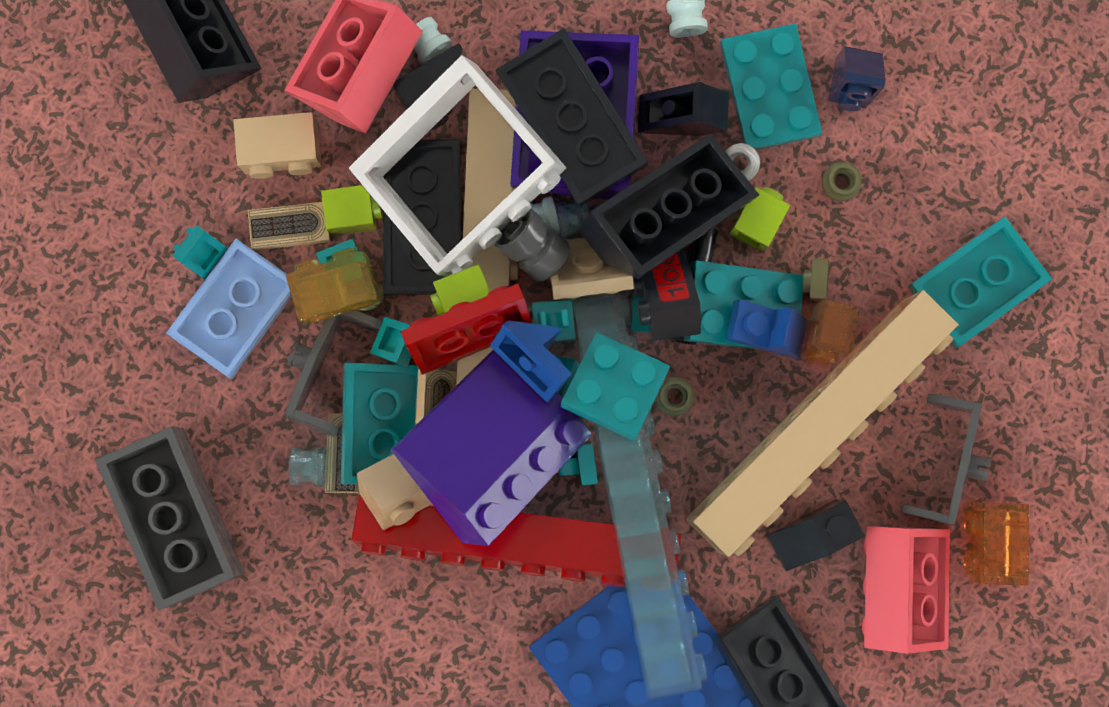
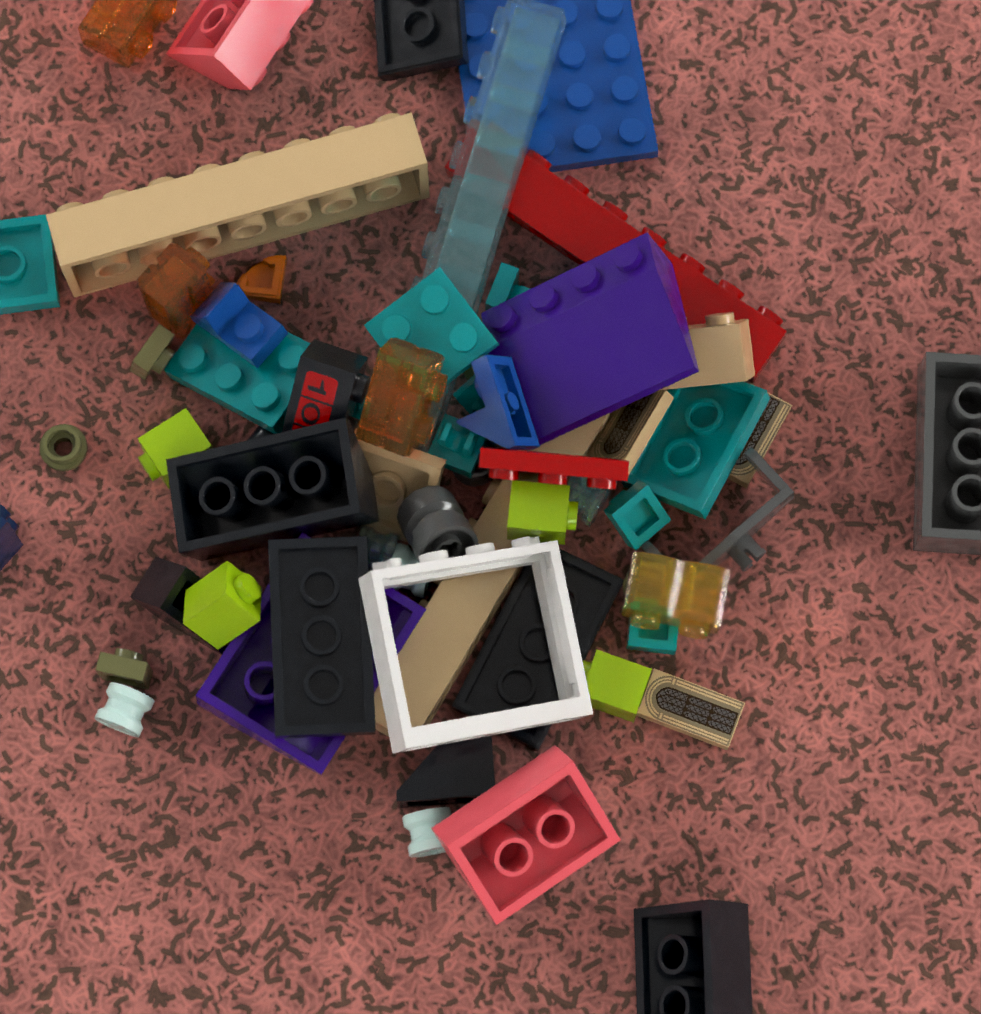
camera: 145 degrees left, 10 degrees down
light blue tile [166,238,301,379] -> none
teal tile [172,225,228,280] -> none
tan brick [233,112,322,179] -> none
clear light blue wheel [289,447,327,487] -> none
olive plate [655,377,695,416] -> none
teal plate [720,23,823,150] -> none
white plate [725,143,760,181] -> none
black slope [767,499,865,571] -> none
dark grey piece [901,394,991,526] -> none
none -> olive plate [95,648,153,690]
none -> lime brick [183,561,262,650]
none -> orange tile [236,255,287,303]
none -> clear orange brick [356,337,448,457]

